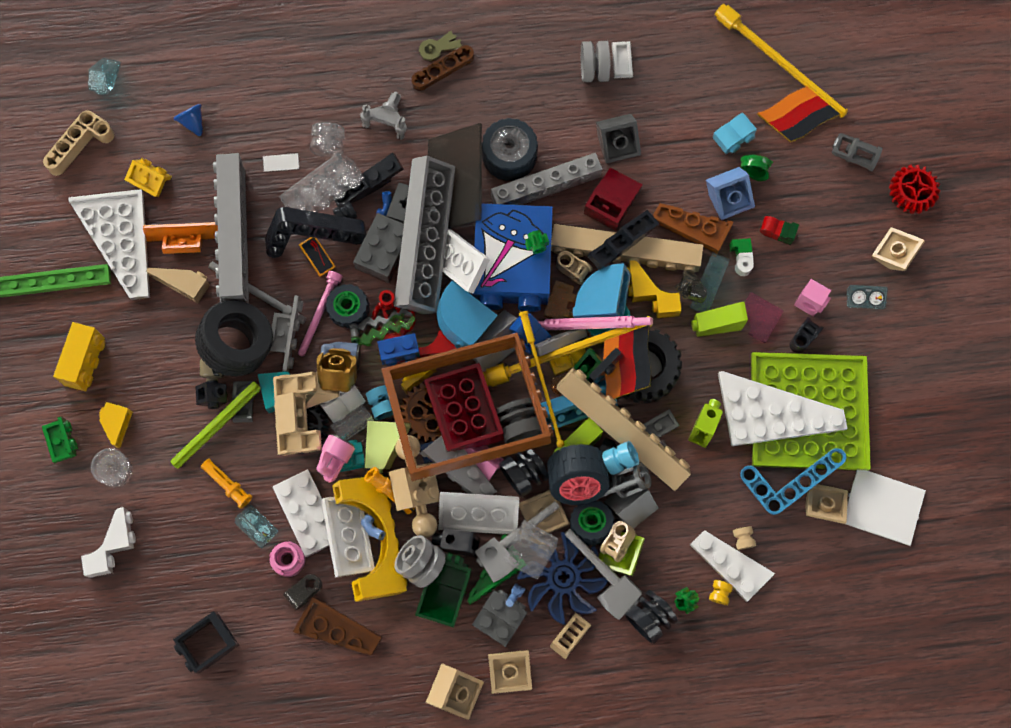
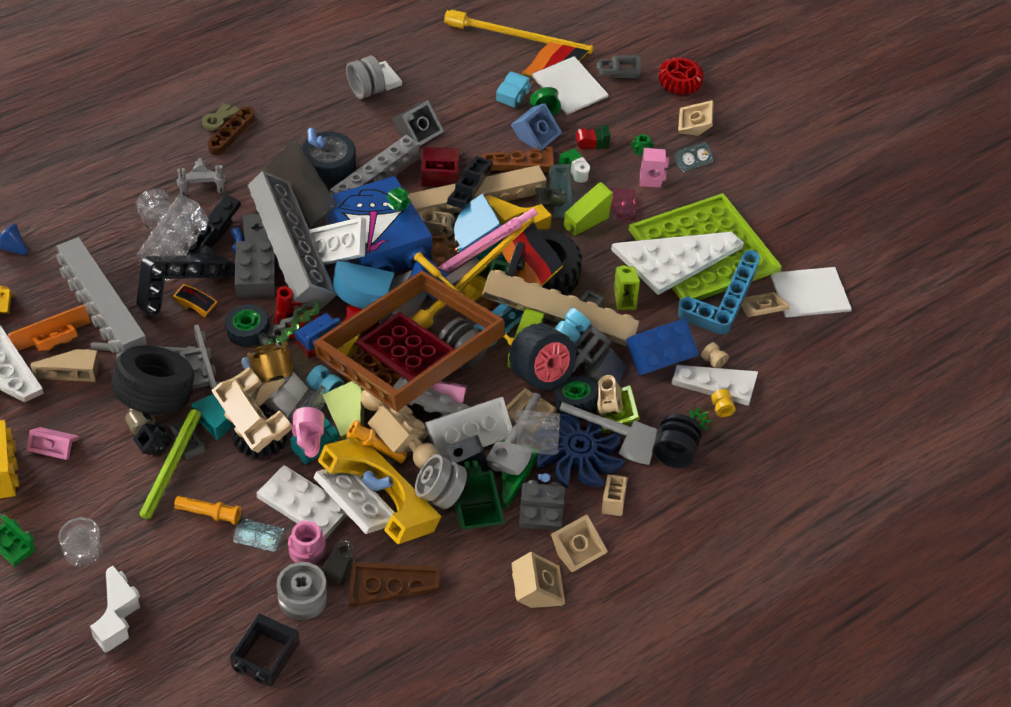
camera: 30 degrees left, 25 degrees down
yellow slope [99,402,133,449] -> none
white sticker [263,153,299,172] -> none
bright pink piece [298,271,343,357] -> none
black wheel [499,449,549,498] -> none
black piece [789,316,824,353] -> none
none -> bright pink panel [26,427,79,460]
none -> light grey wheel [277,562,327,620]
none -> medium blue arm [307,128,327,149]
none -> white piece [532,56,608,115]
none -> blue brick [626,318,699,376]
none -> green gear [631,134,654,156]

